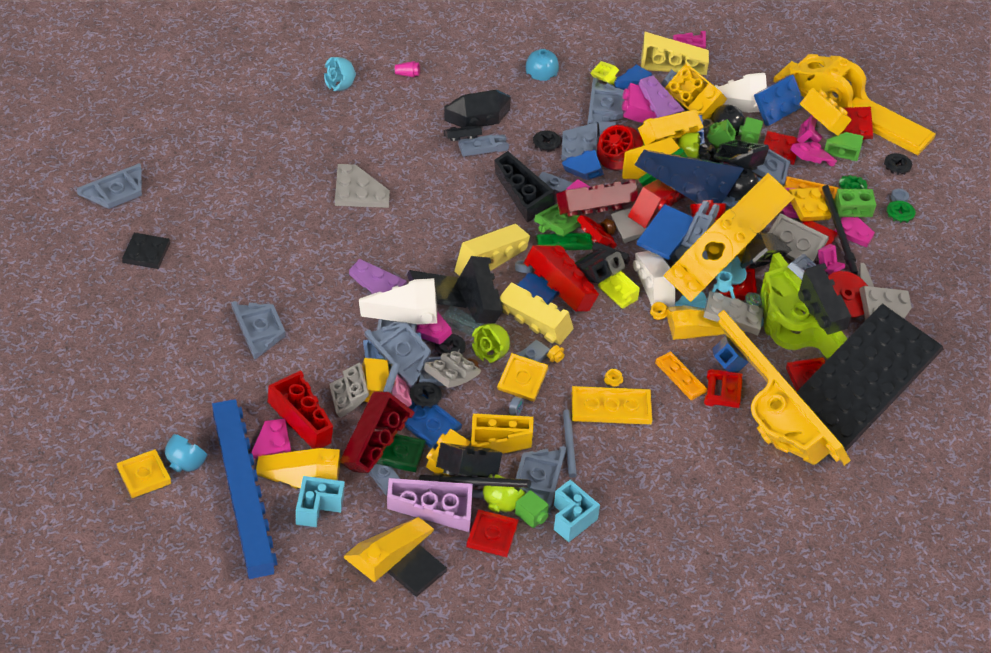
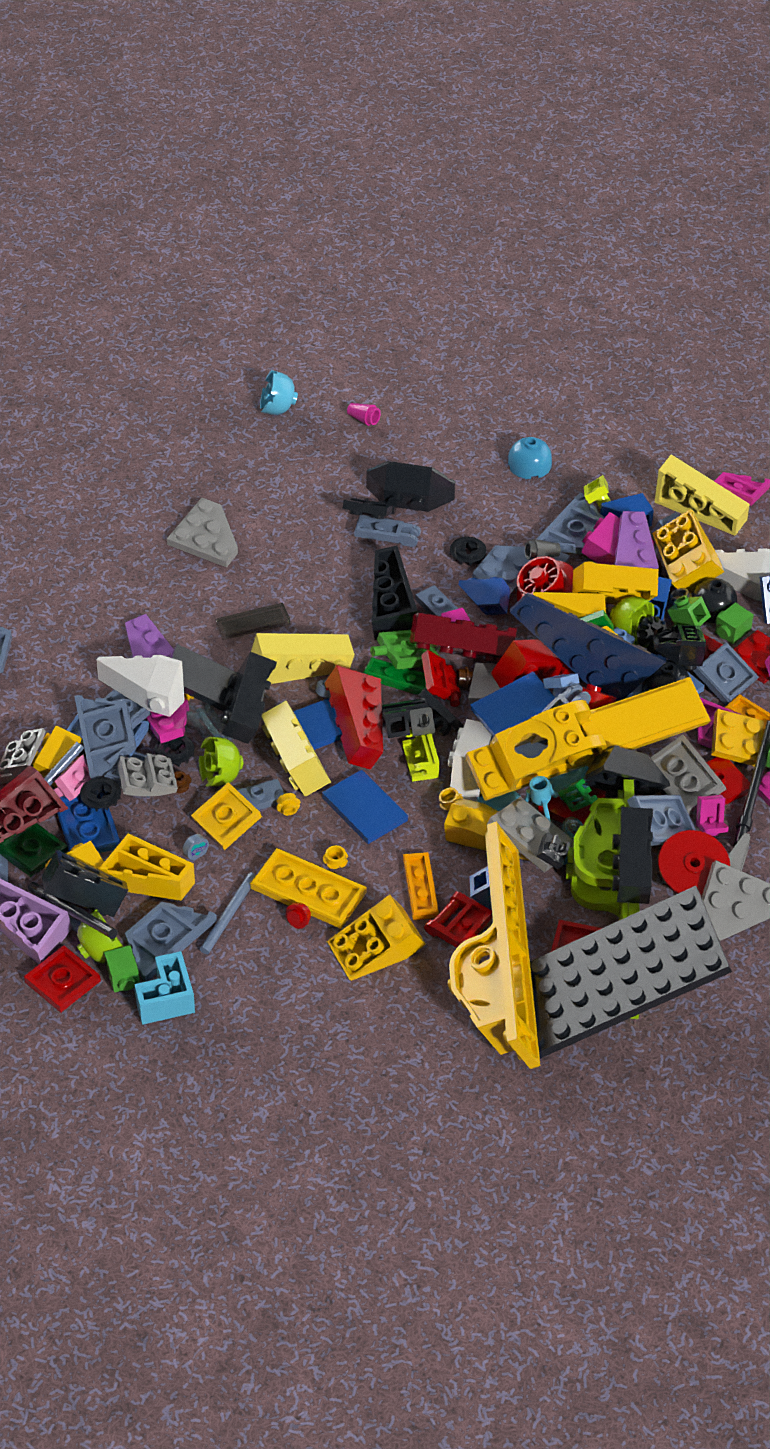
camera: 30 degrees right, 0 degrees up
none -> clear smoke tile [215,603,290,640]
none -> red plate [286,903,311,929]
none -> blue tile [322,770,408,844]
none -> yellow slope [327,895,426,981]
none -> dark grey cone [525,539,561,560]
none -> black tile [536,833,570,869]
none -> medium blue tile [543,673,579,698]
none -> green tile [558,778,598,812]

